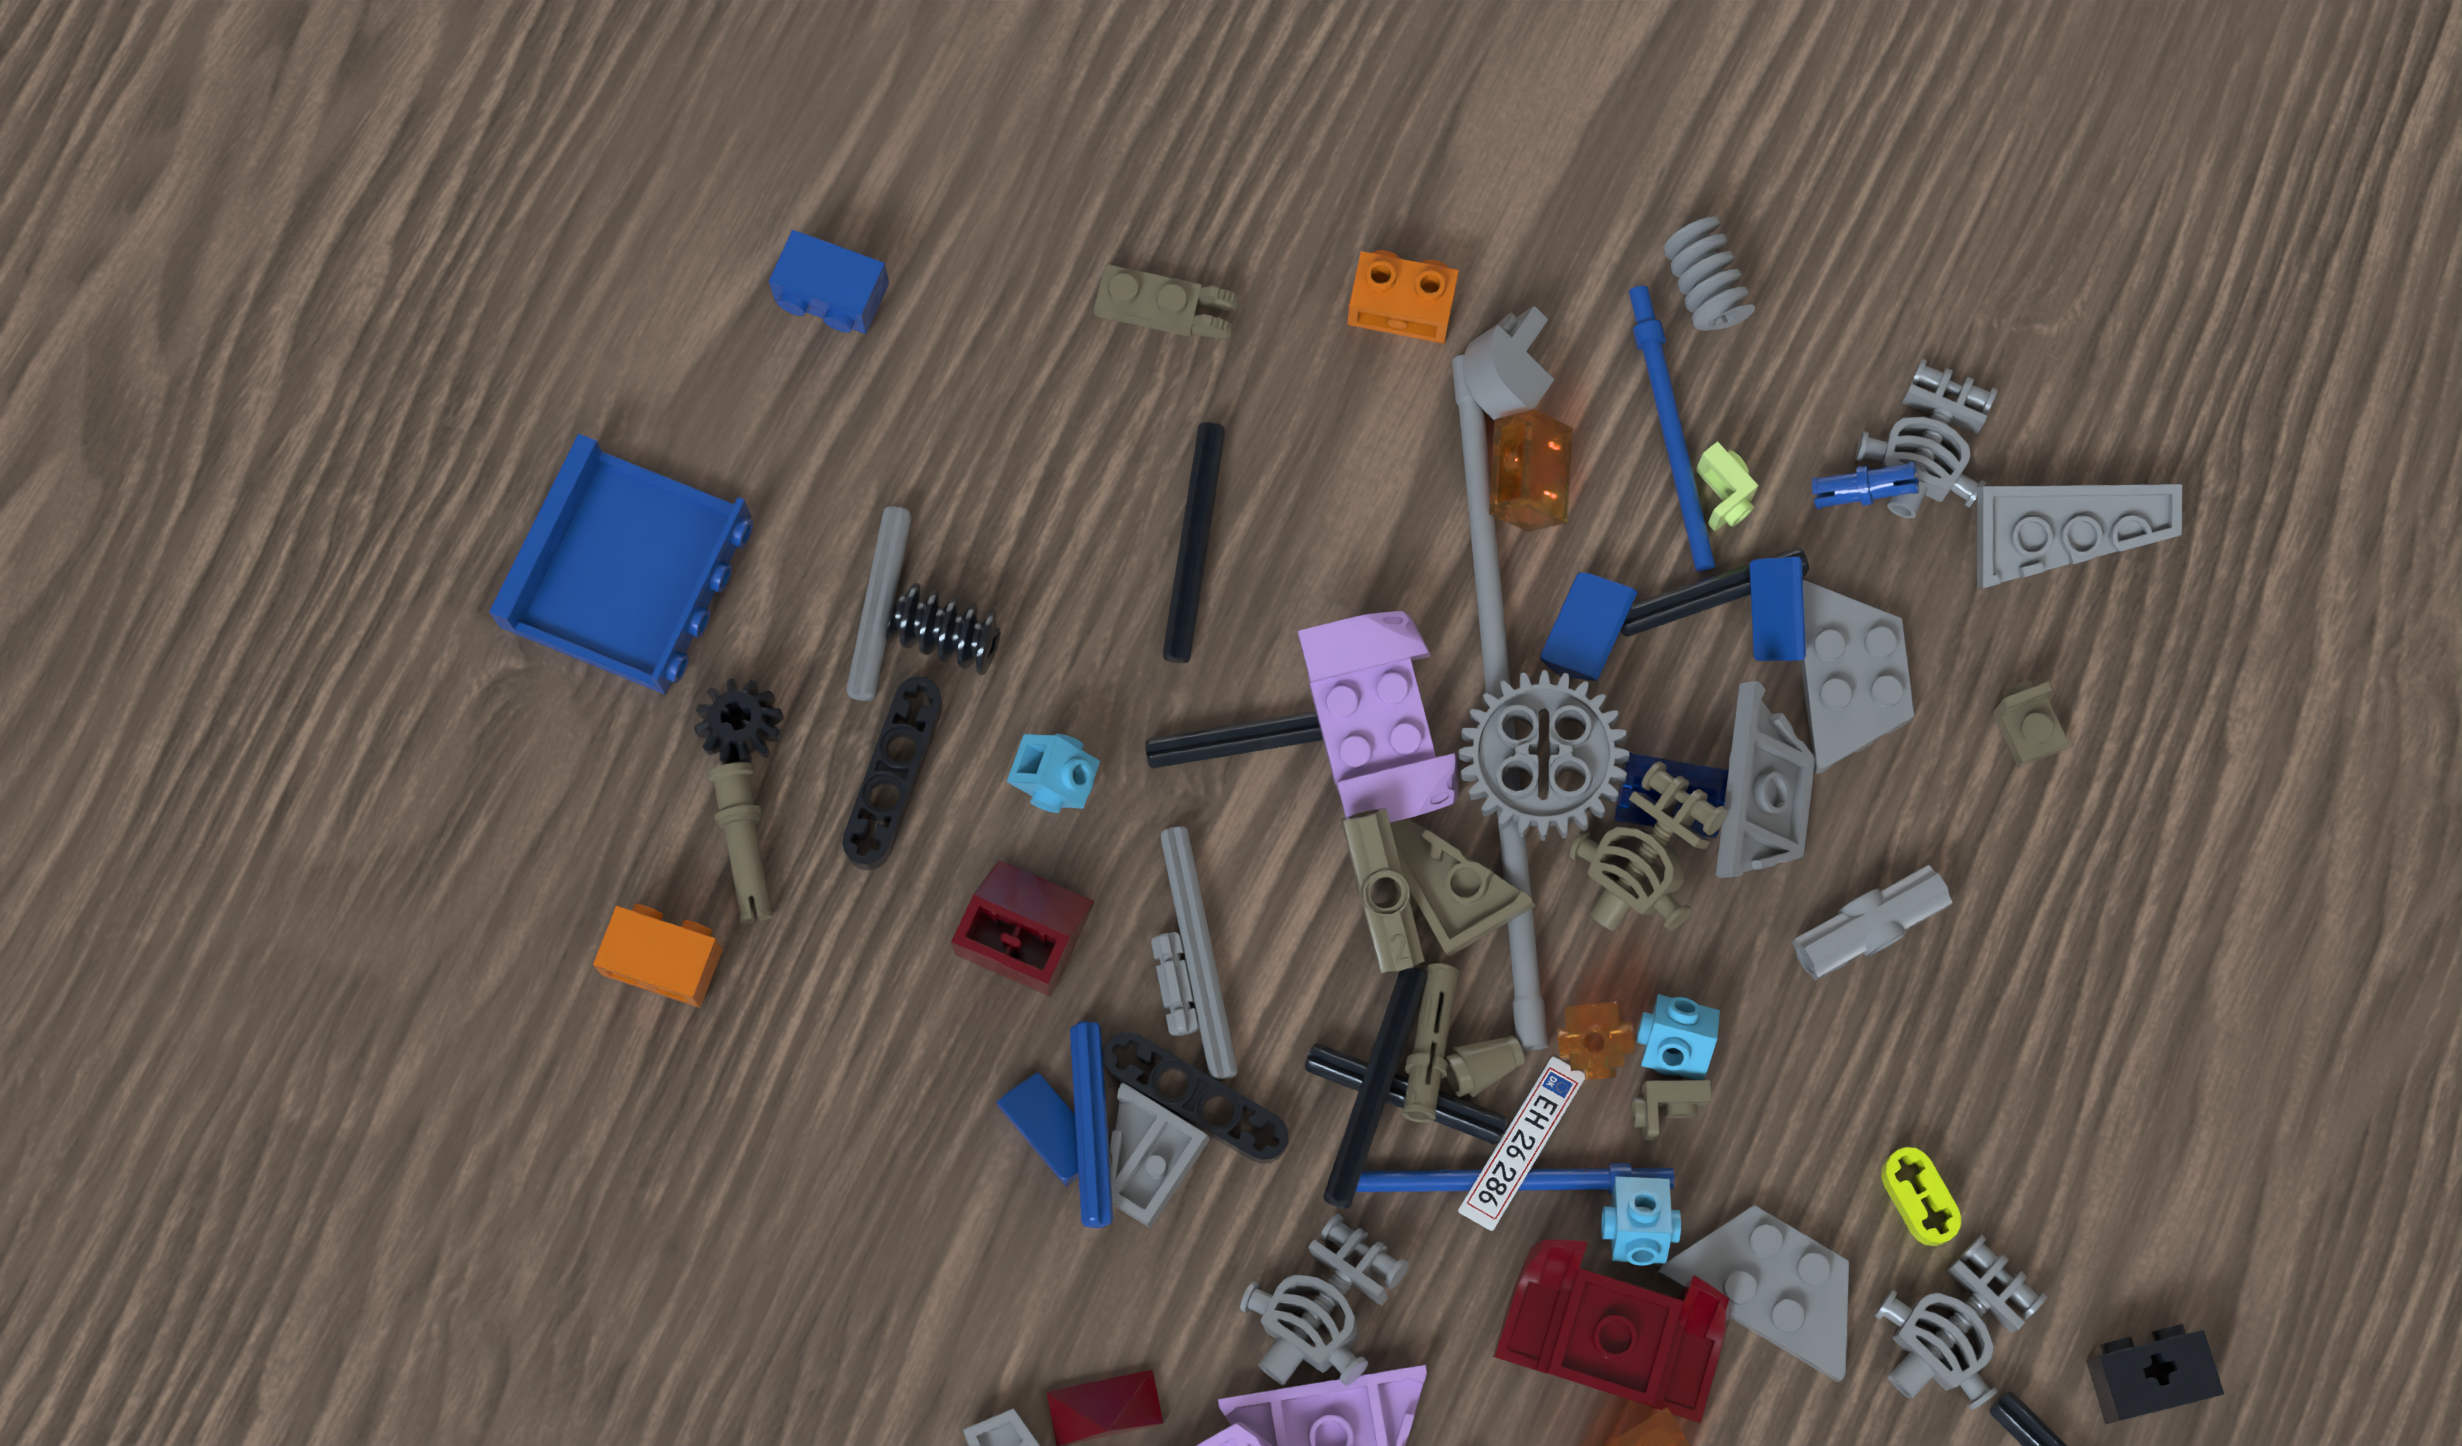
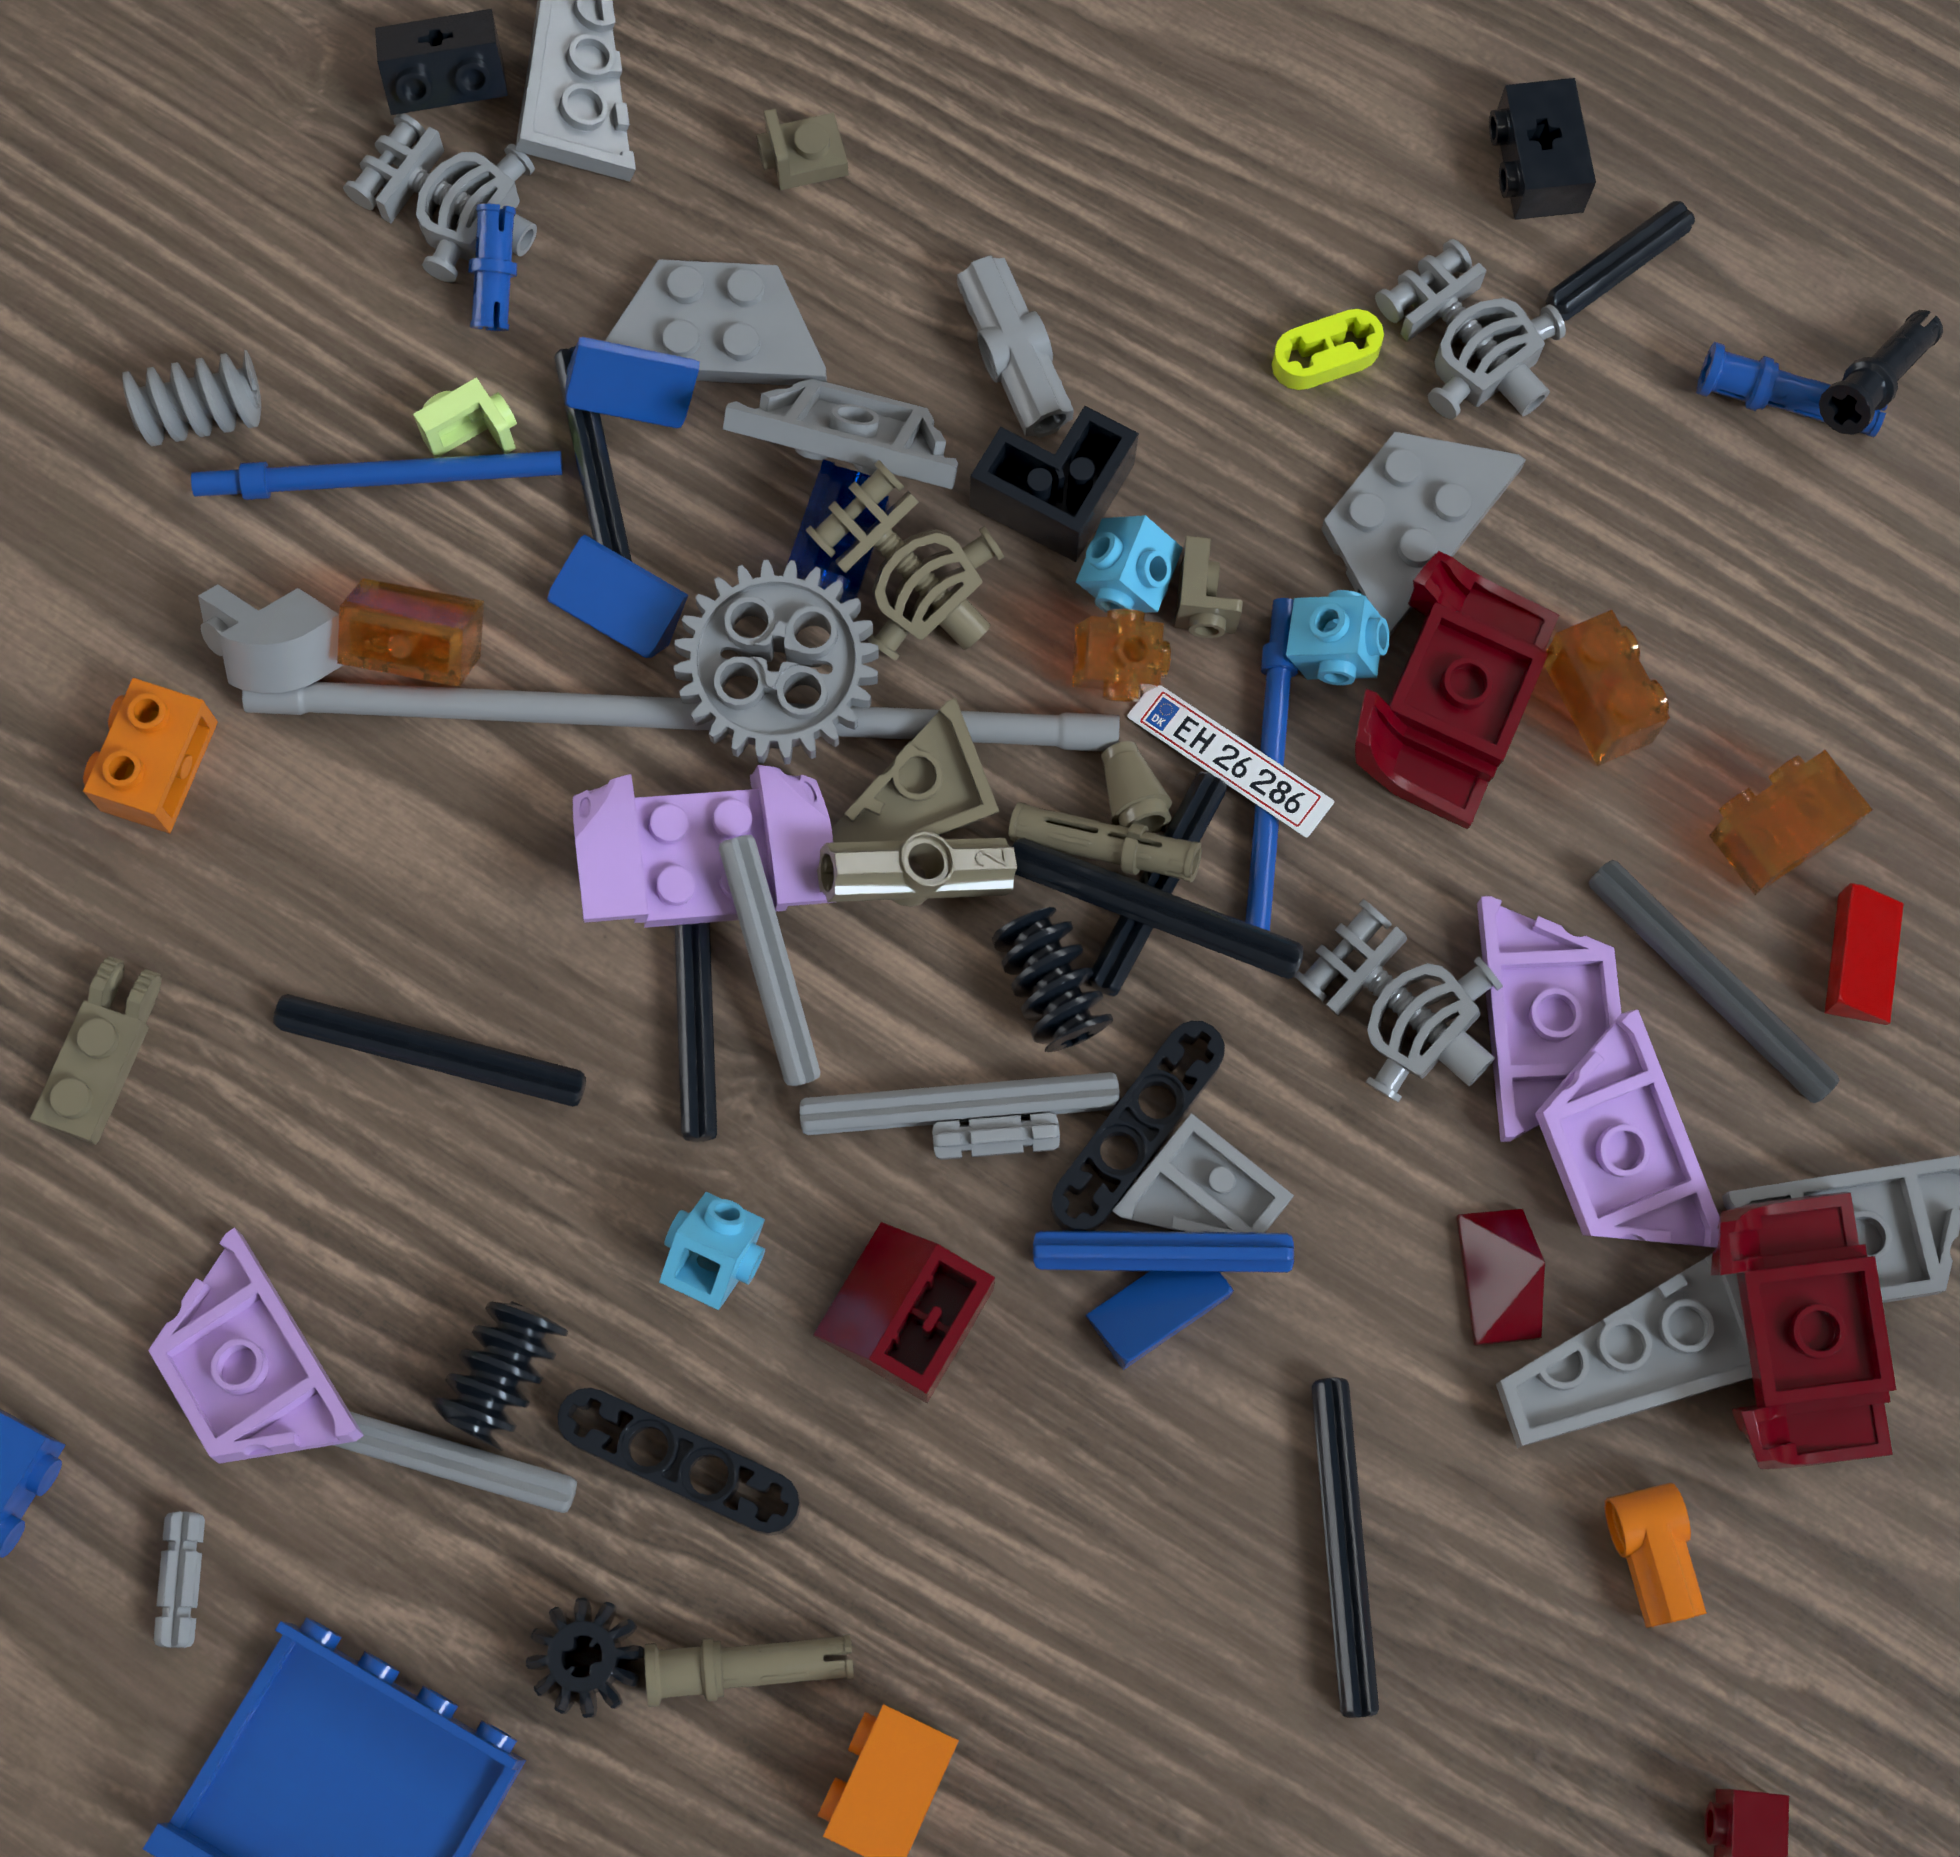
camera: 85 degrees left, 0 degrees up
none -> lavender wing [148,1227,364,1464]
none -> light grey axle [153,1511,205,1648]
none -> black brick [375,9,508,115]
none -> light grey axle [719,835,821,1086]
none -> black brick [970,406,1139,562]
none -> black piece [992,907,1113,1052]
none -> black axle [1312,1377,1379,1718]

